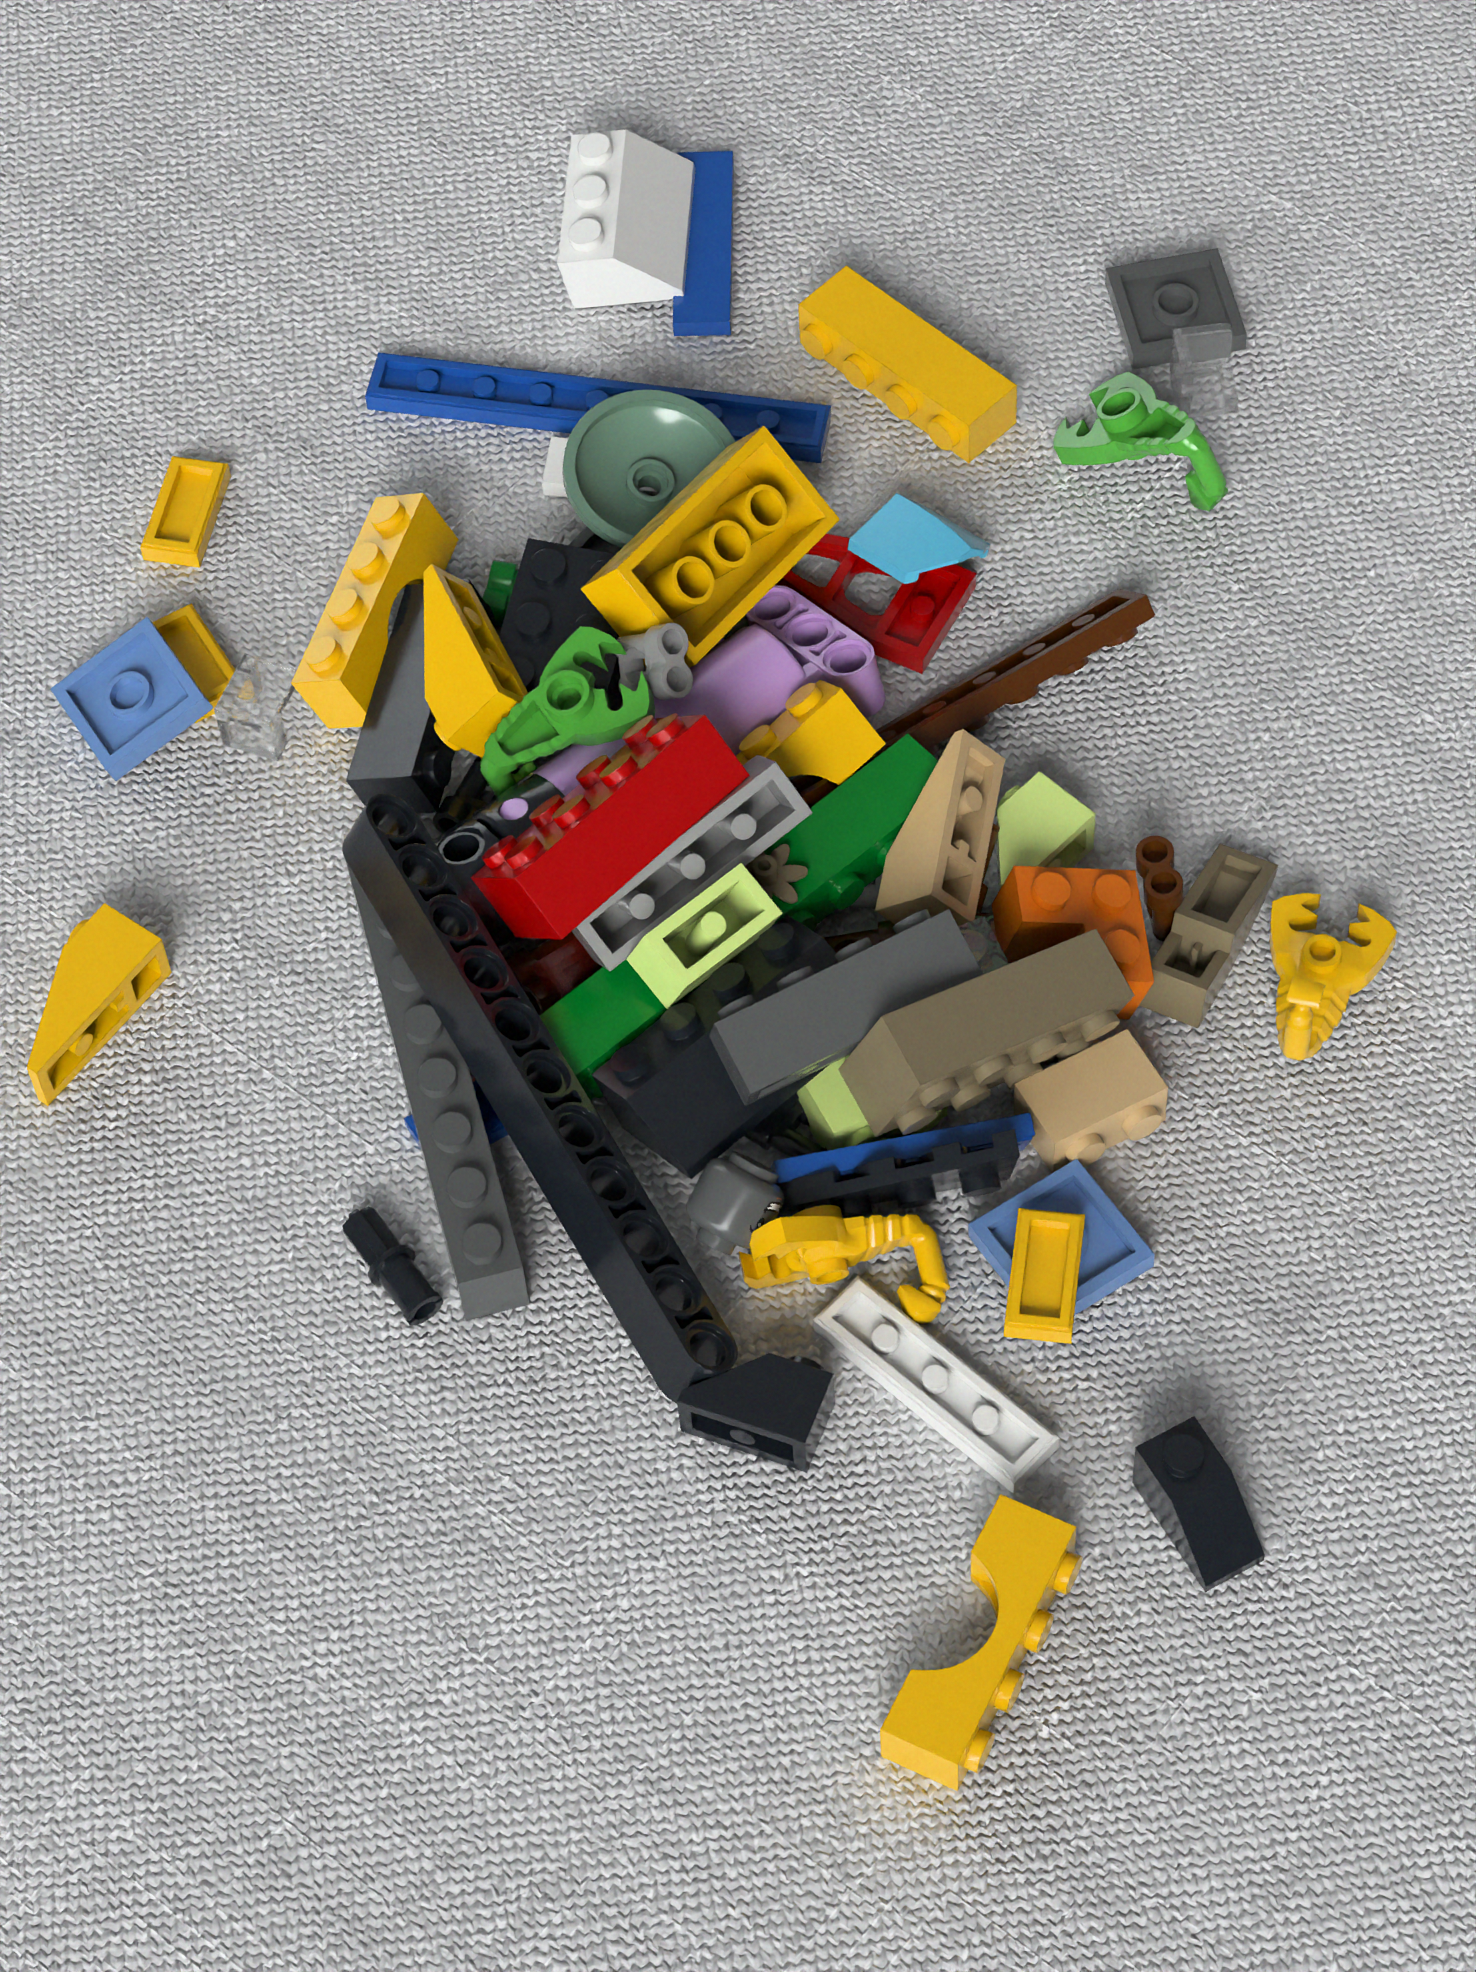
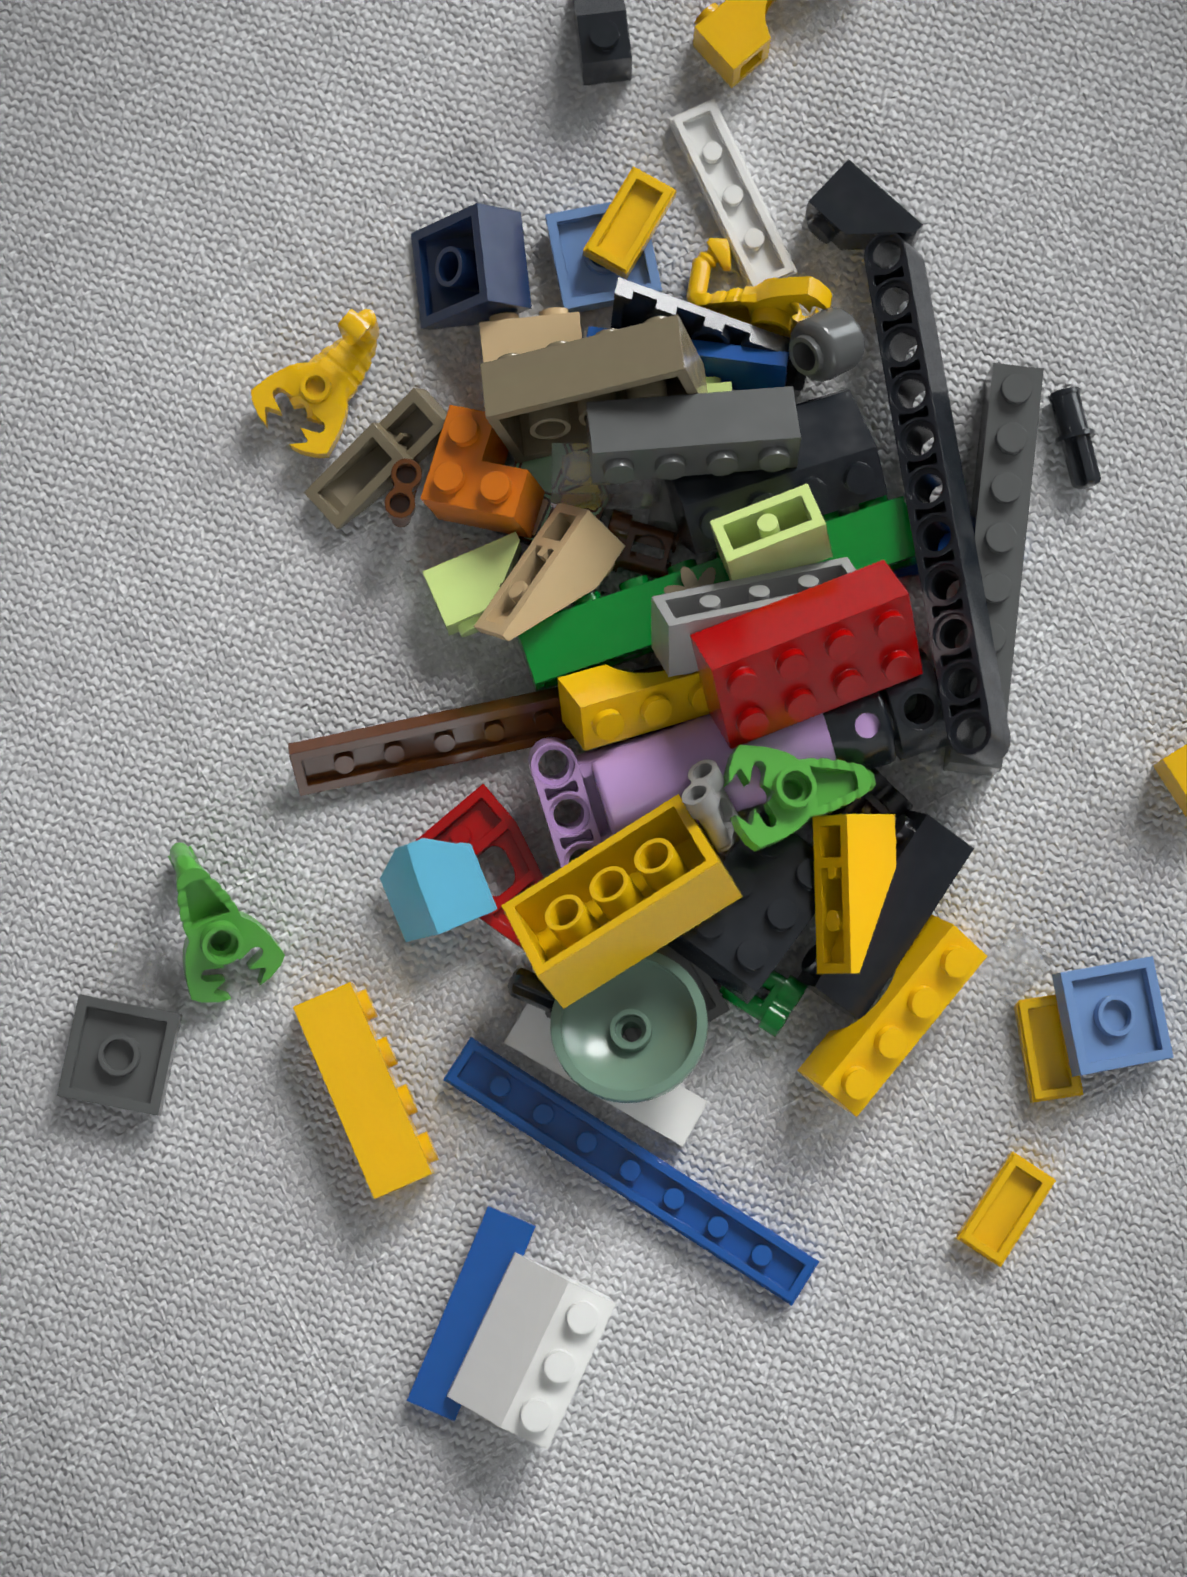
camera: 160 degrees left, 25 degrees up
none -> dark blue slope [411,203,532,330]

